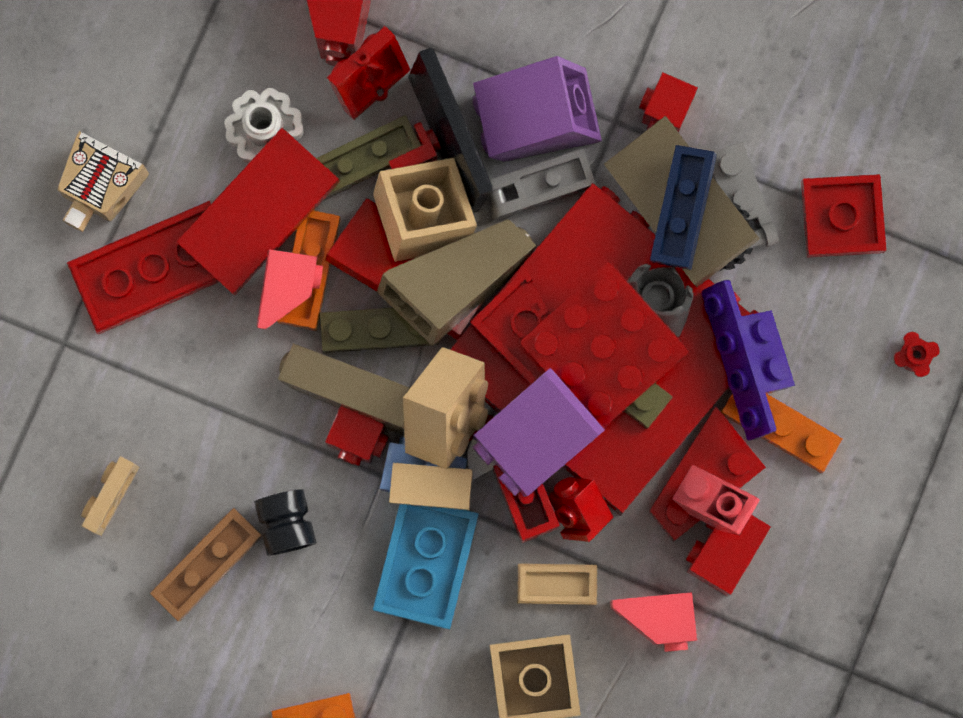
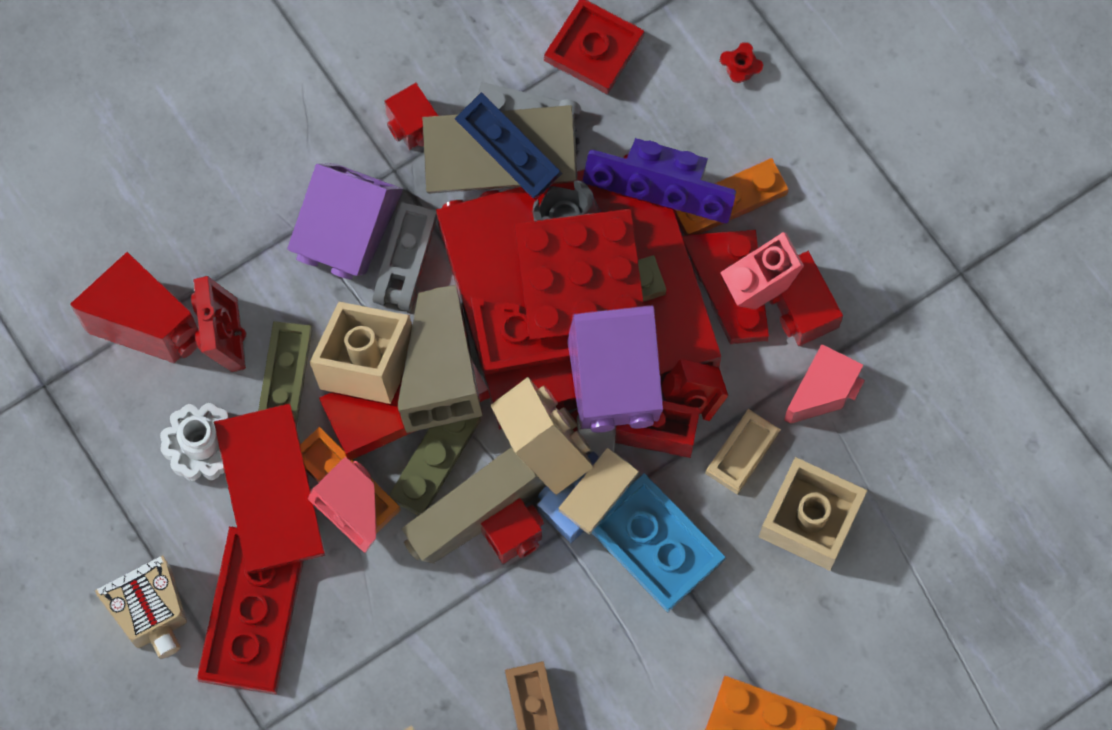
camera: 55 degrees left, 10 degrees down
black wheel [254,489,317,556] -> none
red bracket [388,122,441,169] -> none
black tile [408,47,493,213] -> none

